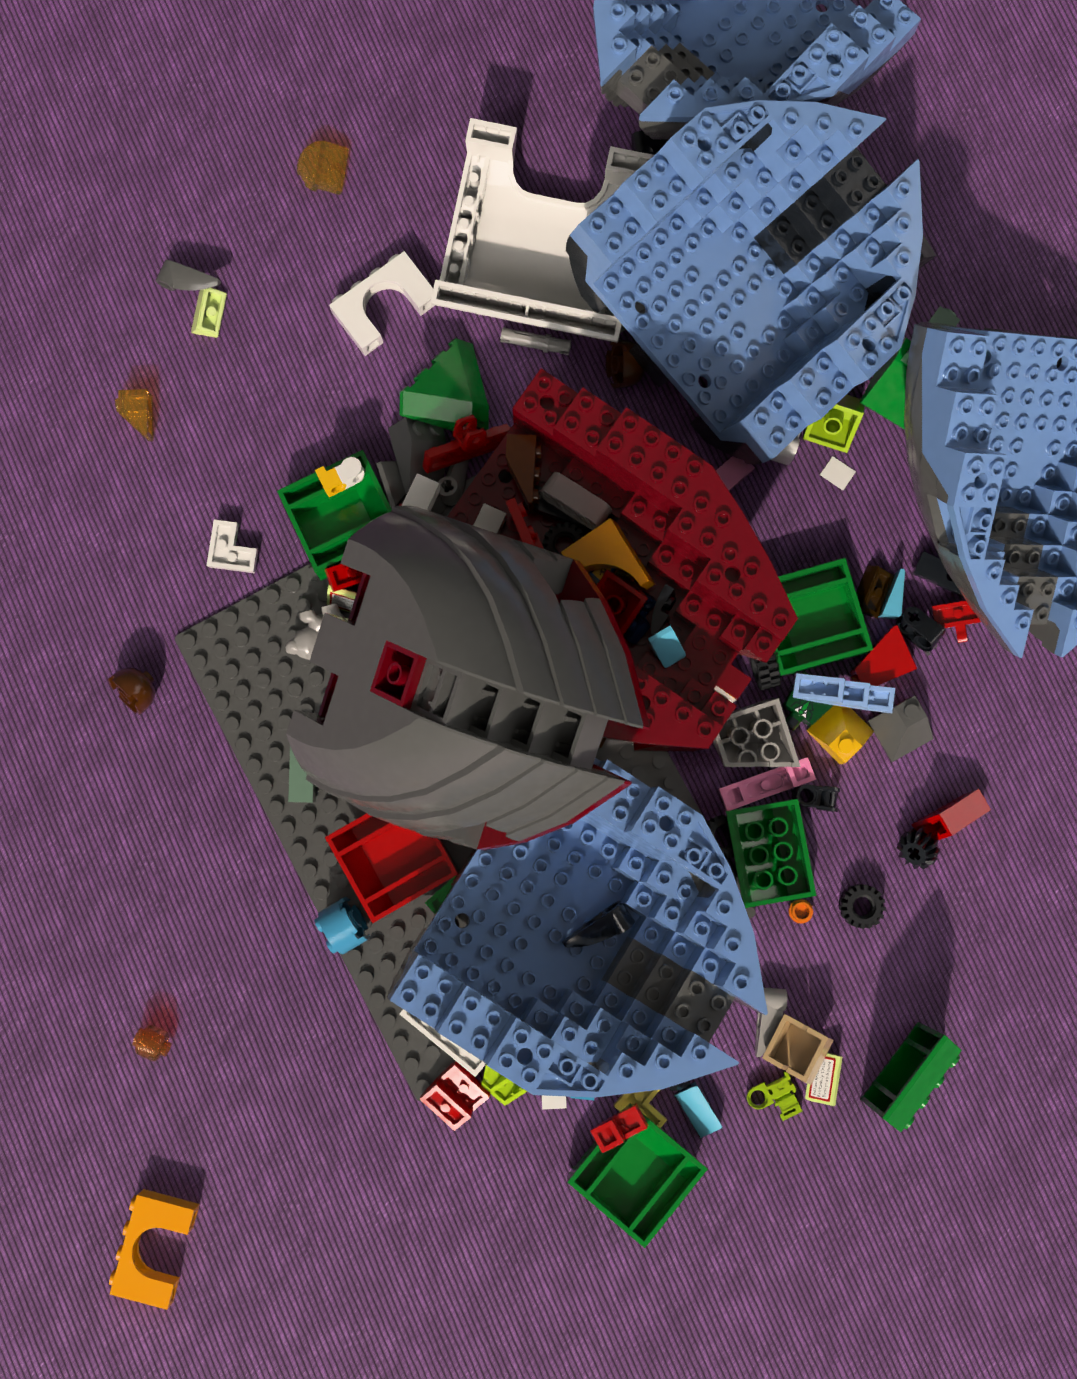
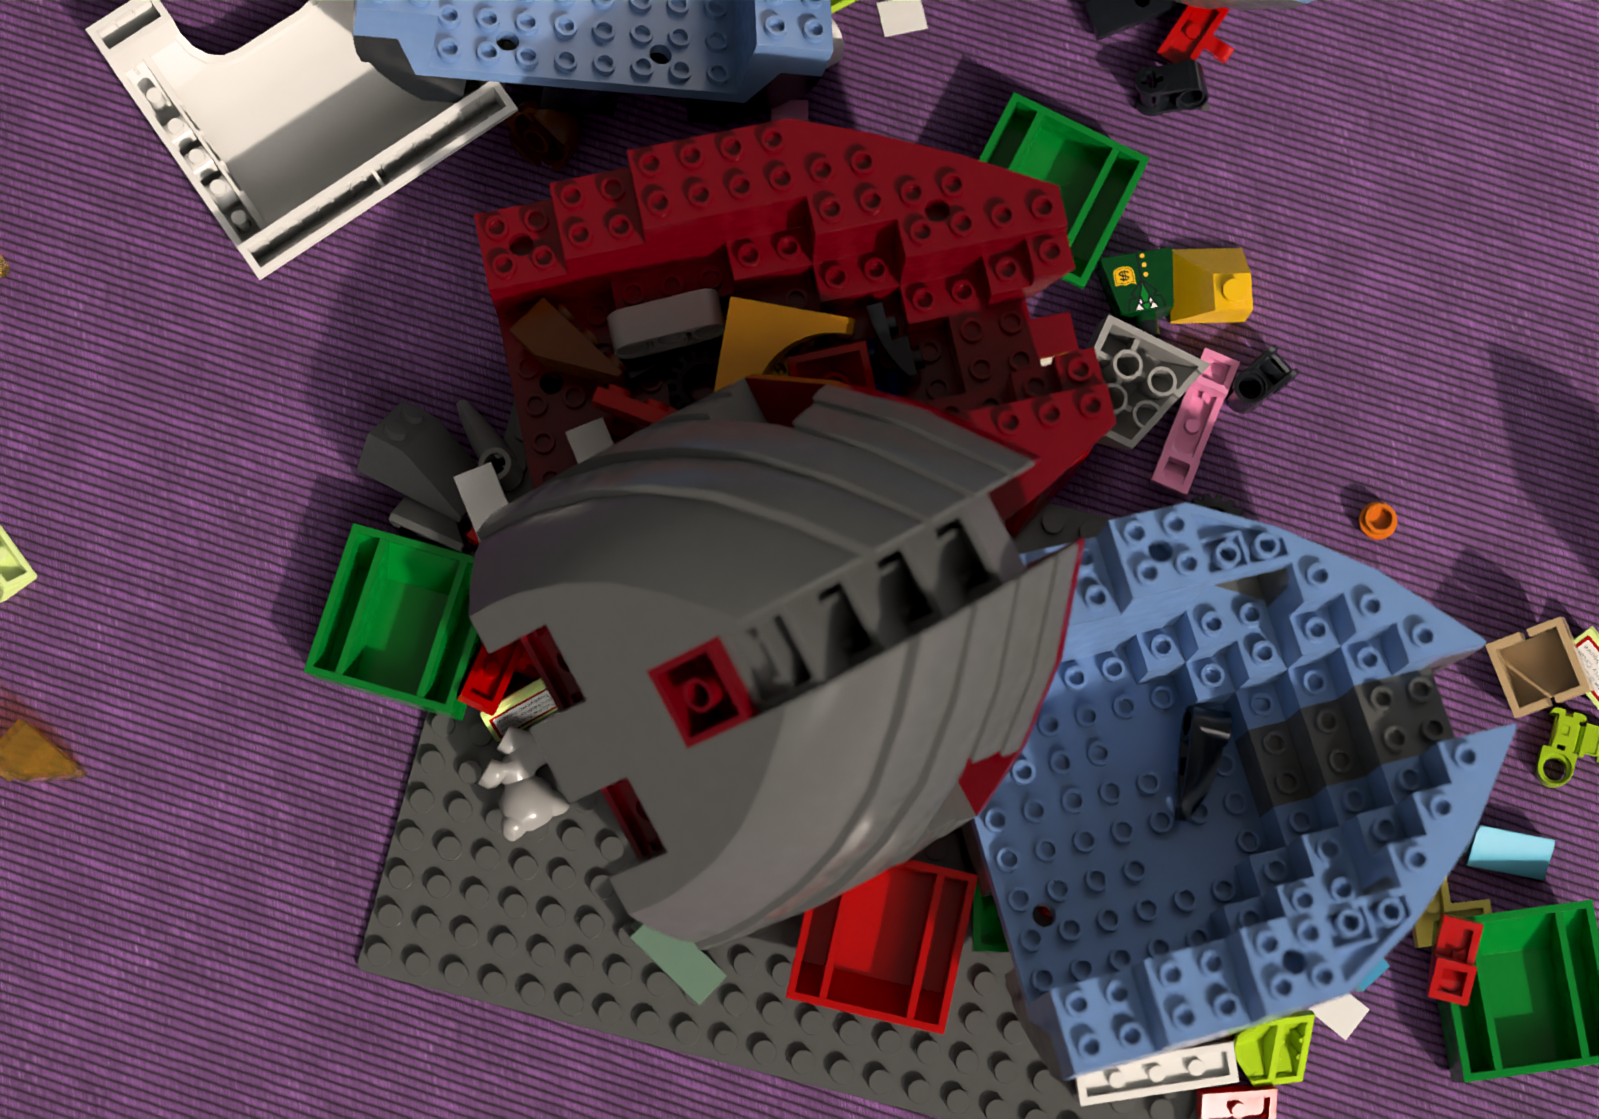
camera: 55 degrees left, 5 degrees down
reddish brown cylinder [108,667,155,715] -> none
white plate [207,520,259,573] -> none
dark azure brick [314,897,370,954] -> none
leg [315,457,365,497] -> none
white arch [329,251,435,356] -> none
green slope [400,338,489,431] -> none
red plate [423,415,510,473] -> none
light grey pin [500,327,571,356] -> none
medium azure slope [648,626,686,668] -> none
green slope [726,799,817,908] -> none
black tyre [749,655,780,690] -> none
light grey piece [755,987,787,1057] -> none
light blue slope [793,673,895,714] -> none
black tyre [838,884,886,929] -> none
red slope [850,625,917,686] -> none
dark brown slope [856,565,894,619] -> none
dark grey slope [867,696,933,762] -> none
medium azure slope [878,569,905,619] -> none
black gear [897,827,940,870] -> none
slope [911,789,991,840] -> none

